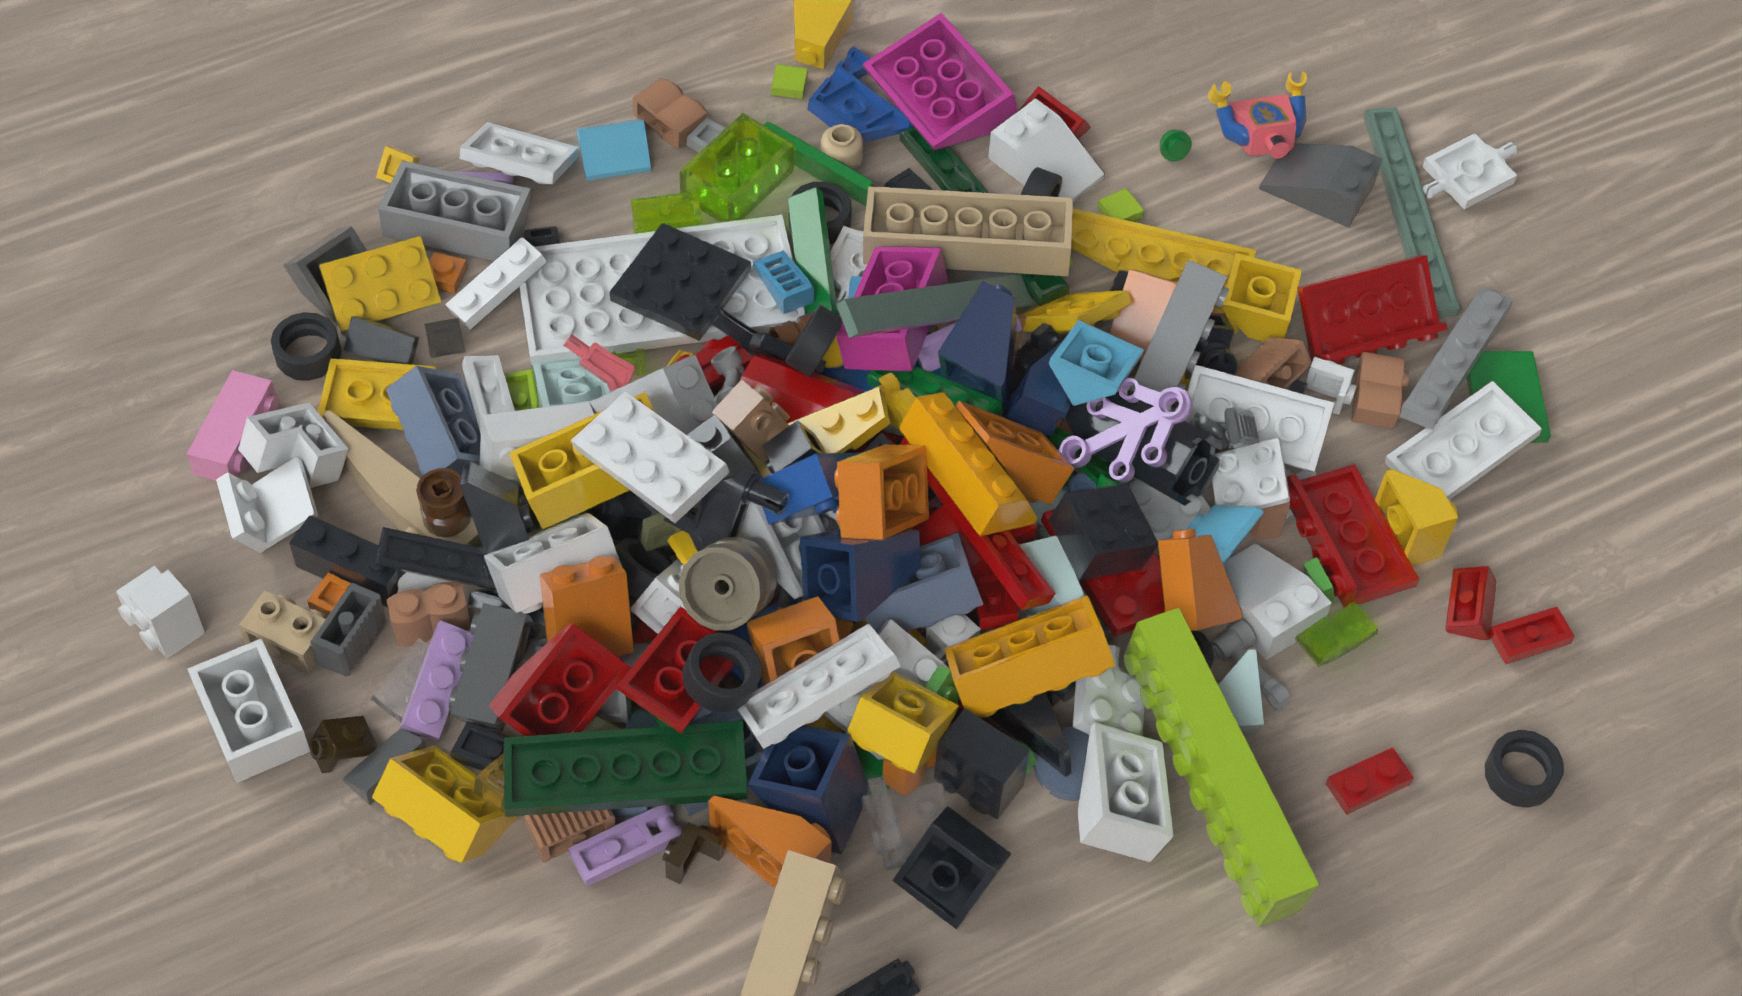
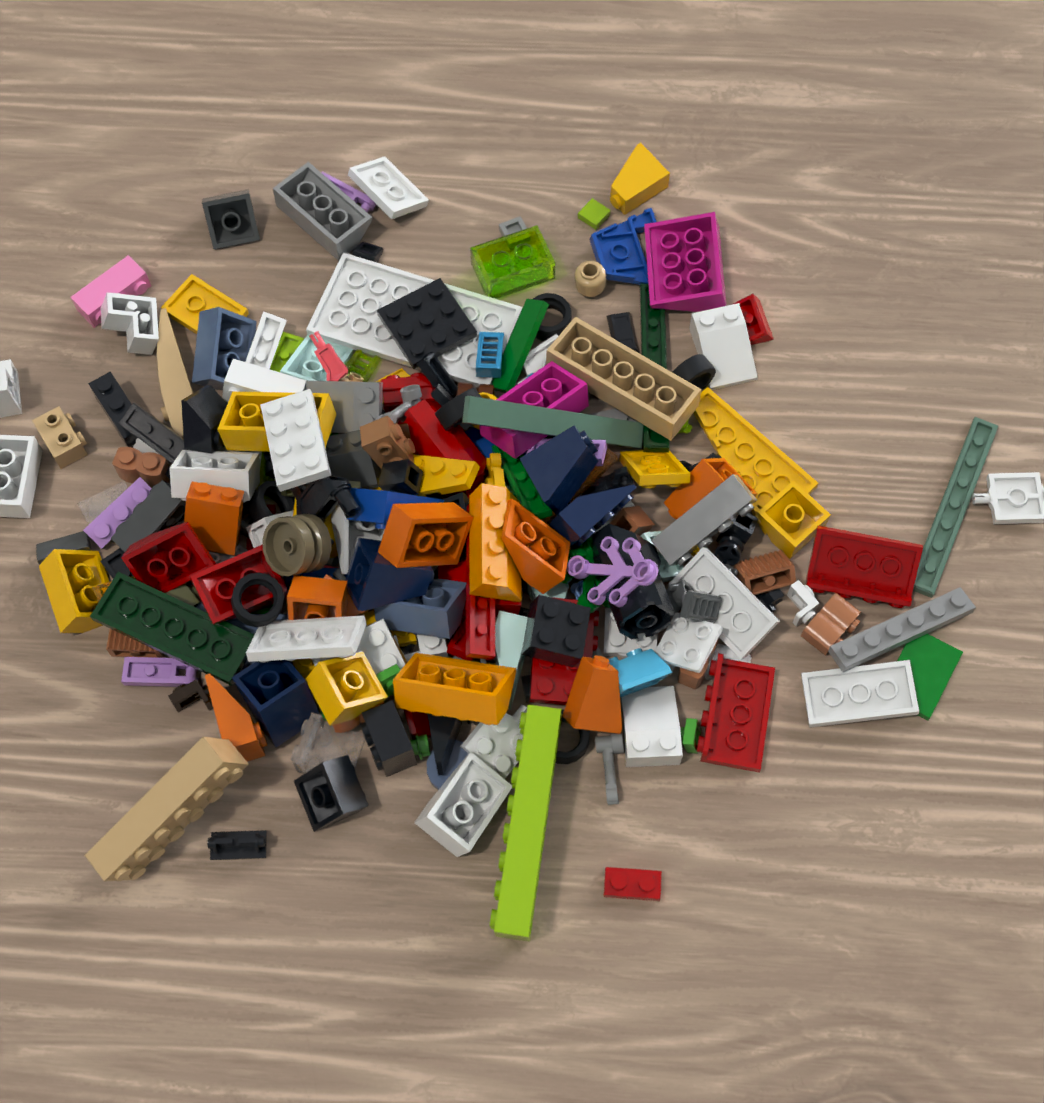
camera: 35 degrees right, 10 degrees up
white bracket [216,457,318,553] -> none
black tyre [270,312,342,381] -> none
orange plate [307,572,351,617] -> none
dark brown bracket [309,716,378,773] -> none
dark grey brick [310,583,387,677] -> none
yellow plate [319,236,441,332] -> none
black tile [343,316,419,365] -> none
yellow plate [376,146,420,183] -> none
reddish brown wheel [416,468,471,537] -> none
clear smoke tile [424,318,465,358] -> none
orange plate [429,252,468,293] -> none
white plate [445,237,547,330] -> none
medium azure slope [575,119,651,181] -> none
clear neon green hinge [630,191,702,234] -> none
nougat brick [633,78,707,149] -> none
green tile [760,121,874,206] -> none
medium azure slope [1049,320,1144,406] -> none
lime tile [1097,188,1144,222] -> none
green plate [1160,129,1192,162] -> none
torso [1208,71,1307,159] -> none
light aqua slope [1218,650,1264,733] -> none
dark grey slope [1259,143,1382,228] -> none
clear neon green slope [1295,601,1378,667] -> none
yellow slope [1375,469,1458,566] -> none
red slope [1445,566,1496,640] -> none
black tyre [1485,730,1564,808] -> none
red plate [1488,606,1575,665] -> none

